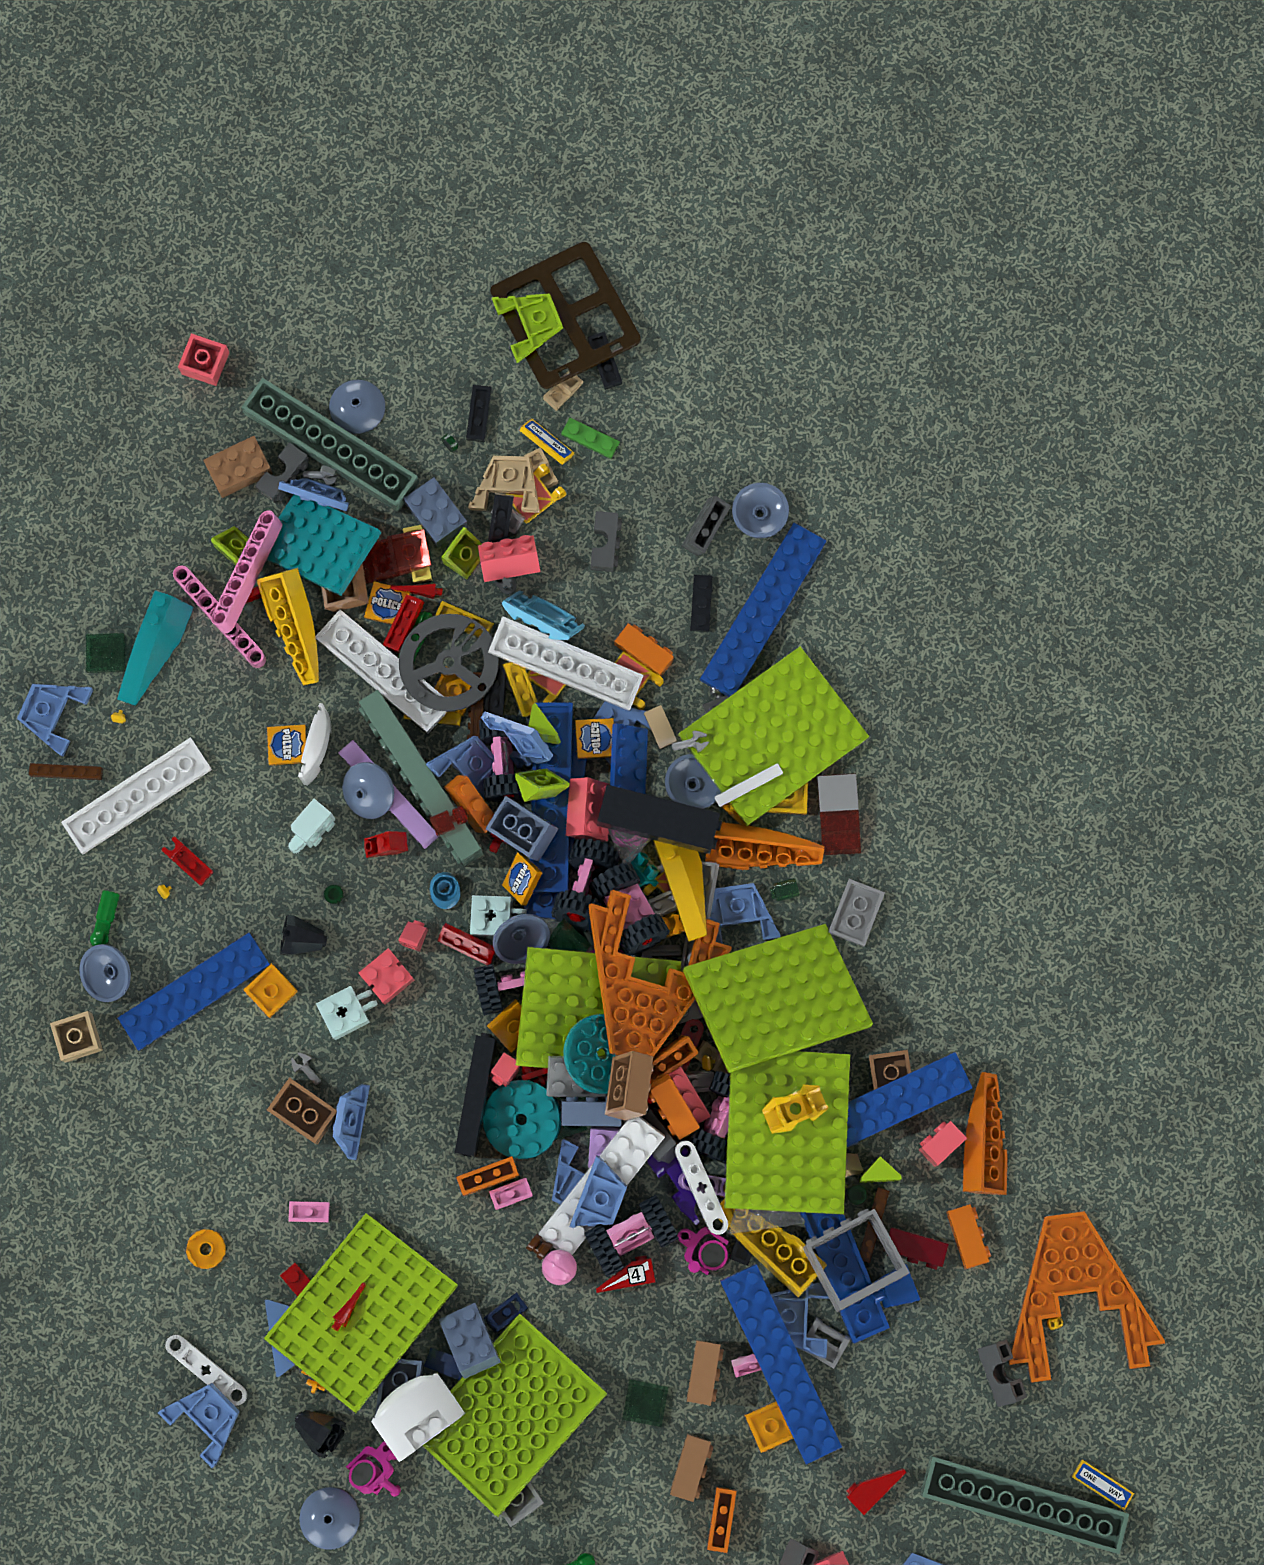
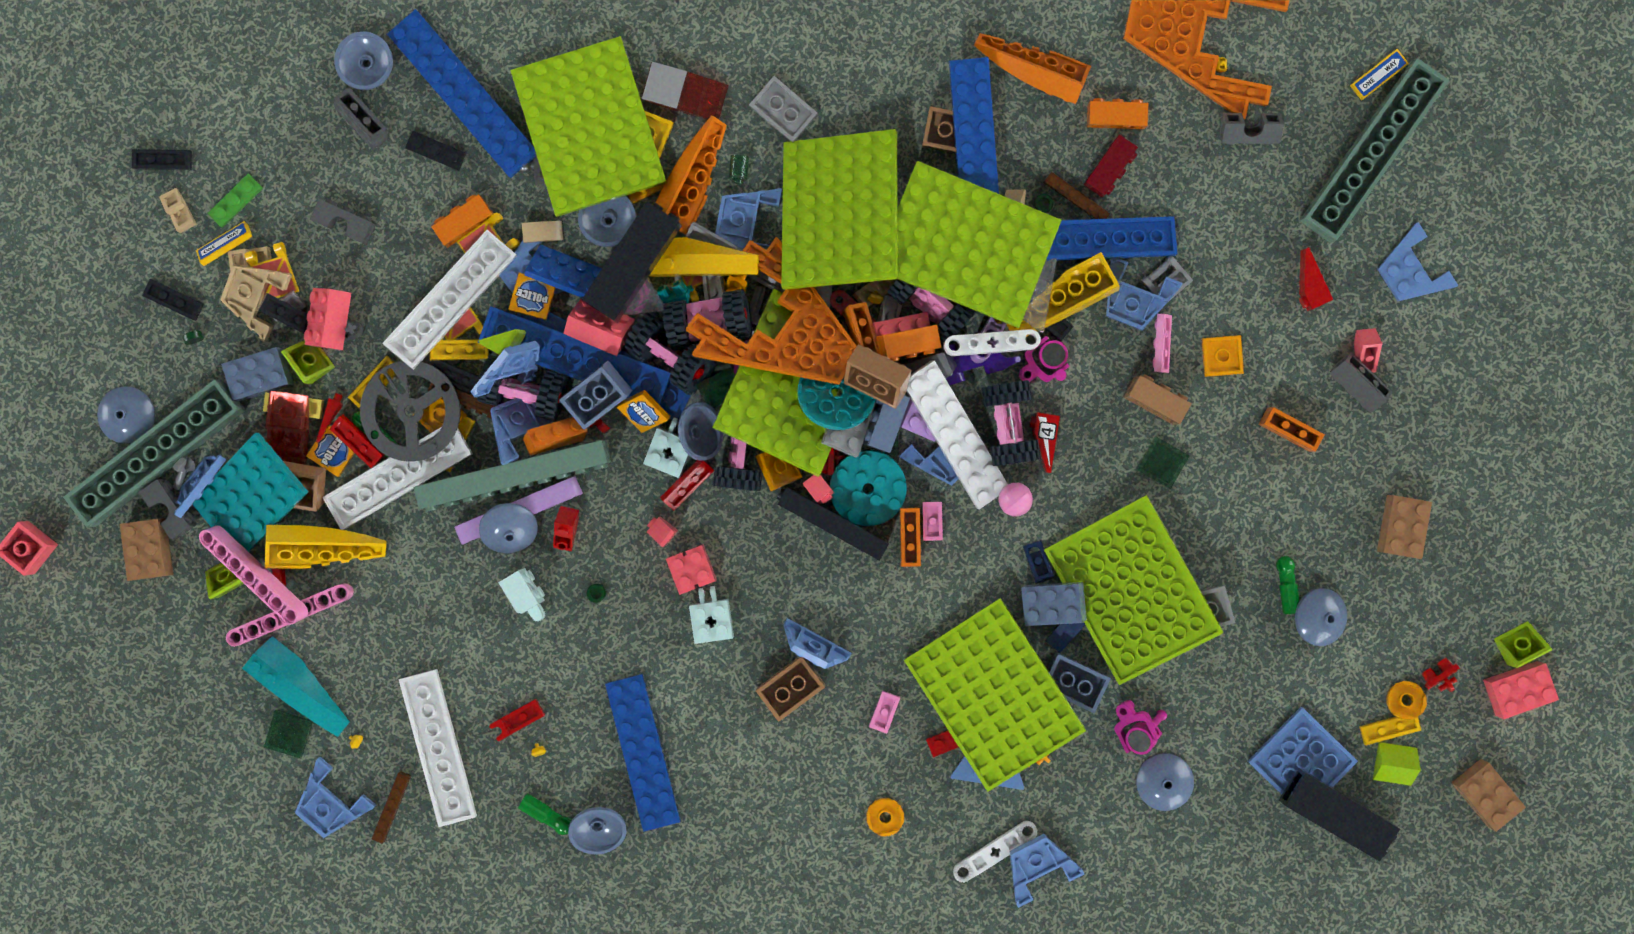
camera: 65 degrees left, 10 degrees up
tan brick [50,1011,103,1062] -> none
light orange tile [243,963,298,1018] -> none
tile [267,725,306,766] -> none
black cone [280,915,327,956] -> none
light grey bar [291,1053,321,1085] -> none
black cone [295,1410,346,1458] -> none
white slope [298,703,332,786] -> none
red piece [331,1282,366,1332] -> none
white slope [371,1373,465,1462] -> none
dark azure hat [429,872,460,909] -> none
clear red plate [430,806,469,836] -> none
dark brown window [490,242,641,389] -> none
lime wing [492,294,563,363] -> none
medium azure slope [502,590,585,640] -> none
lime slope [515,768,570,802] -> none
reddish brown wheel [526,1233,553,1260] -> none
medium blue wing [569,1155,627,1228] -> none
medium nougat brick [670,1433,713,1502] -> none
light grey bar [672,731,709,753] -> none
white sticker [715,764,783,807] -> none
blue plate [720,1264,842,1464] -> none
yellow piece [762,1084,828,1134] -> none
light grey window [802,1209,909,1312] -> none
lime slope [859,1156,902,1183] -> none
blue torso [869,1264,920,1308] -> none
coral brick [919,1121,967,1167] -> none

